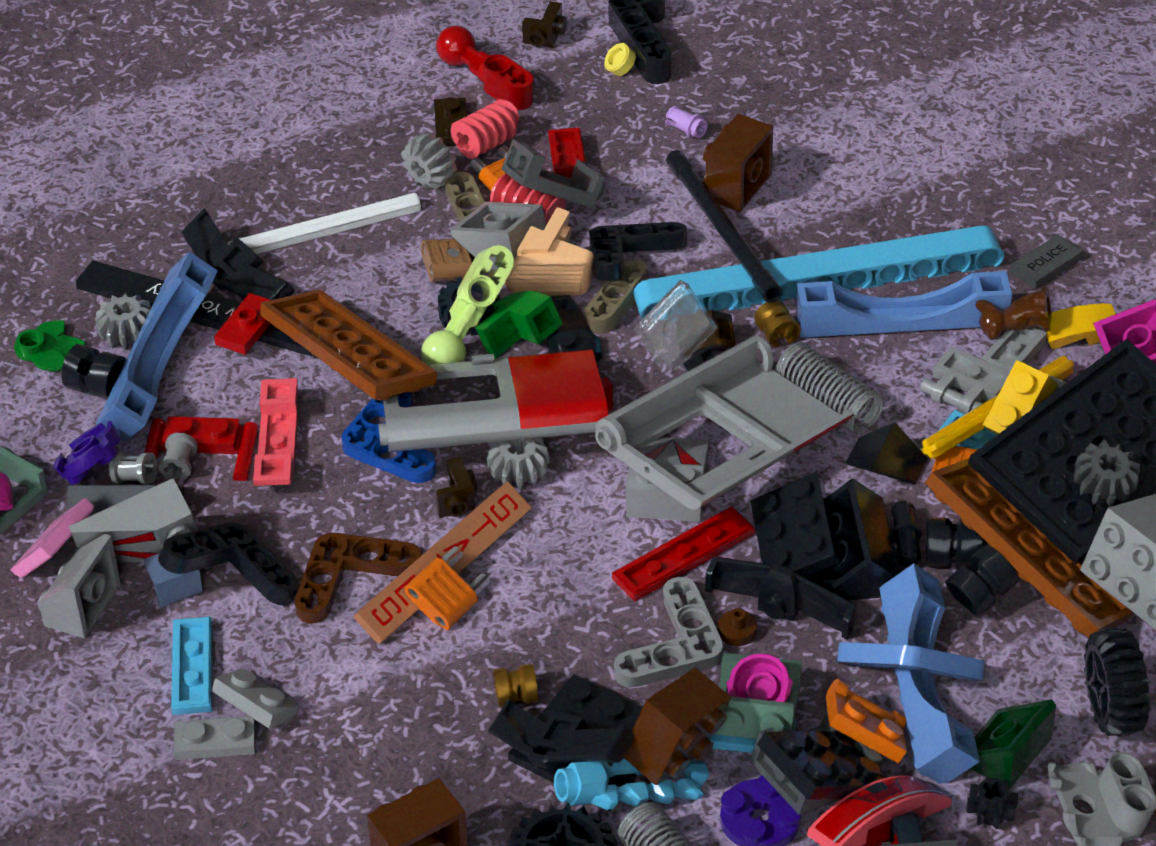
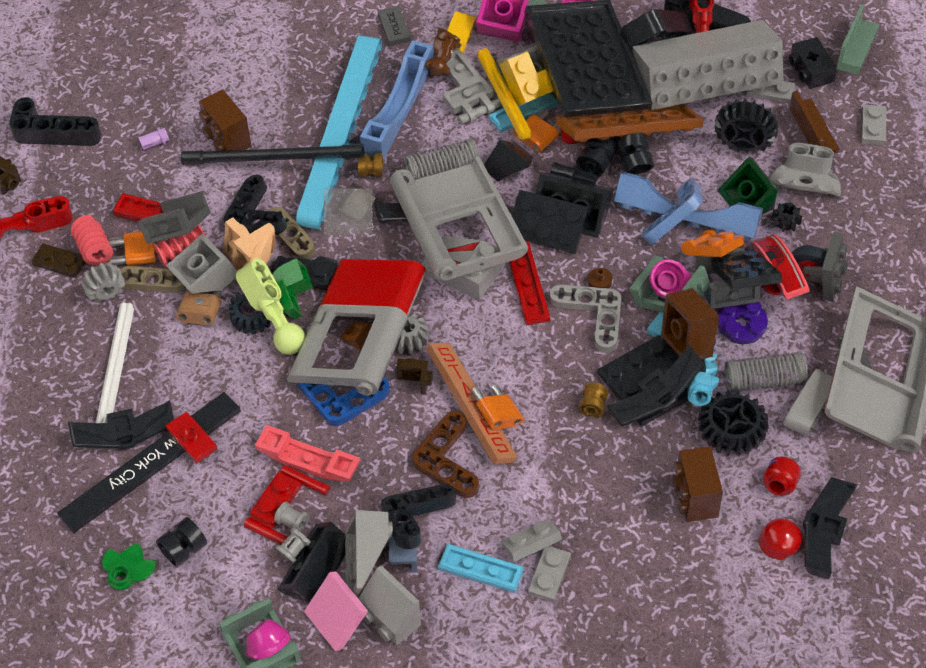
camera: 65 degrees left, 10 degrees up
dark purple plate [53,421,121,485] -> none
light grey gear [95,293,152,350] -> none
medium blue arch [96,252,218,441] -> none
dark orange plate [260,289,437,400] -> none
light yellow tile [604,43,636,76] -> none
black plate [705,556,855,640] -> none
dark grey gear [1074,439,1140,507] -> none

